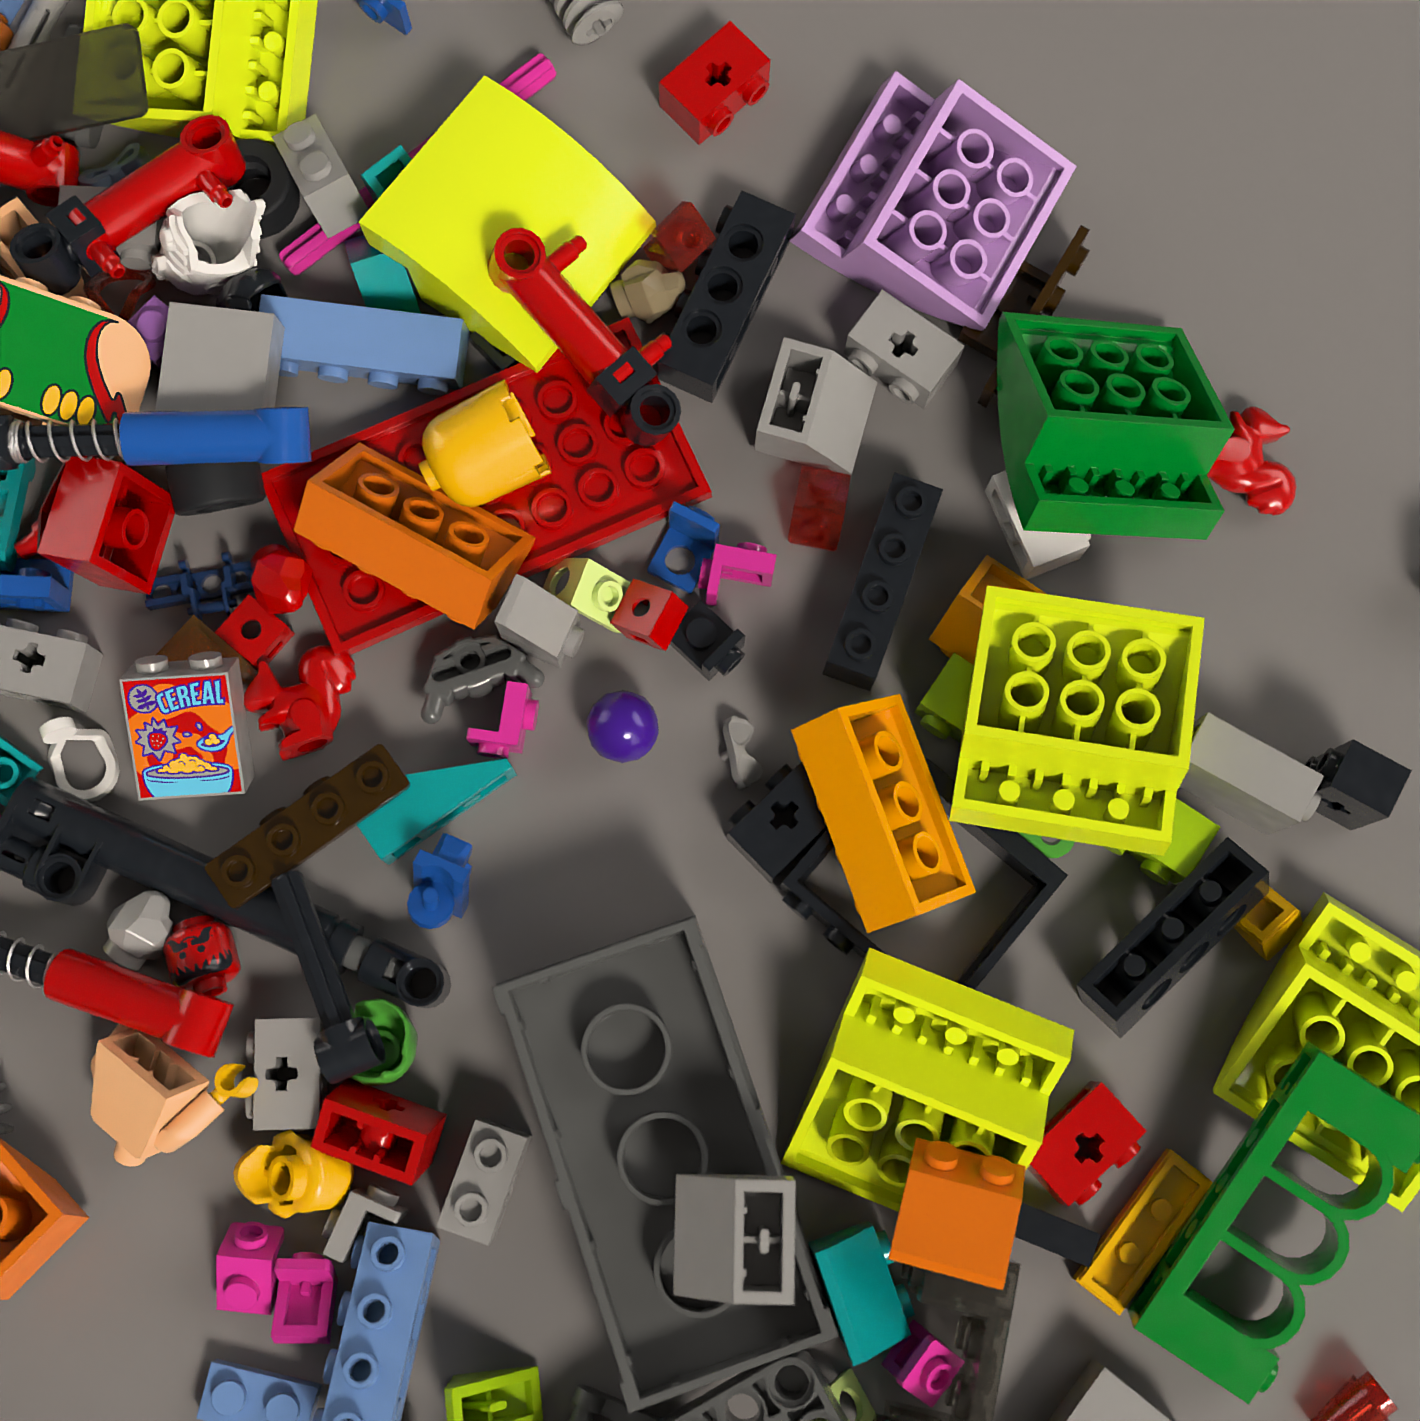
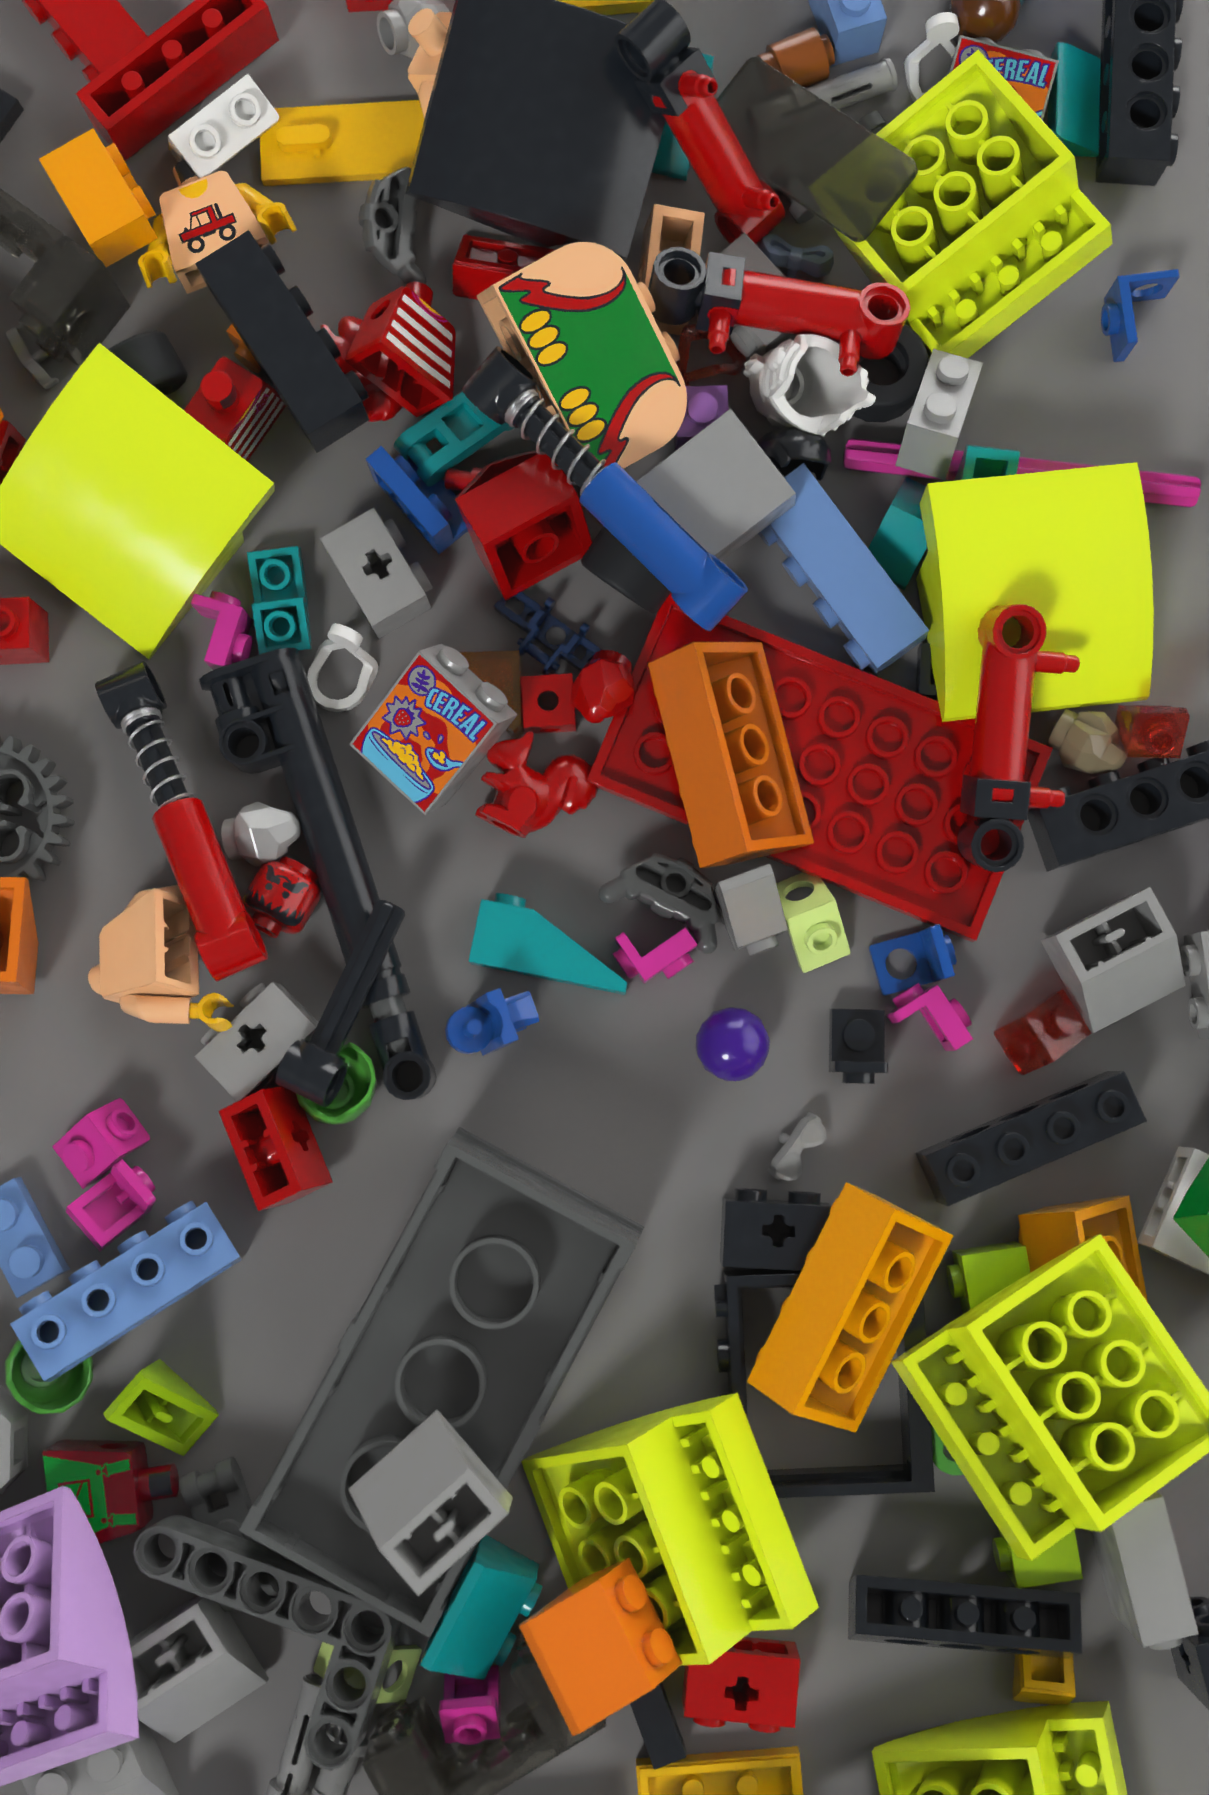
camera: 55 degrees right, 5 degrees up
dark brown bracket [205,744,410,909] -> none
yellow head [233,1130,354,1219] -> none
light grey bracket [322,1183,408,1263] -> none
yellow cylinder [419,379,551,507] -> none
light grey brick [436,1117,533,1246] -> none
red piece [610,578,689,652] -> none

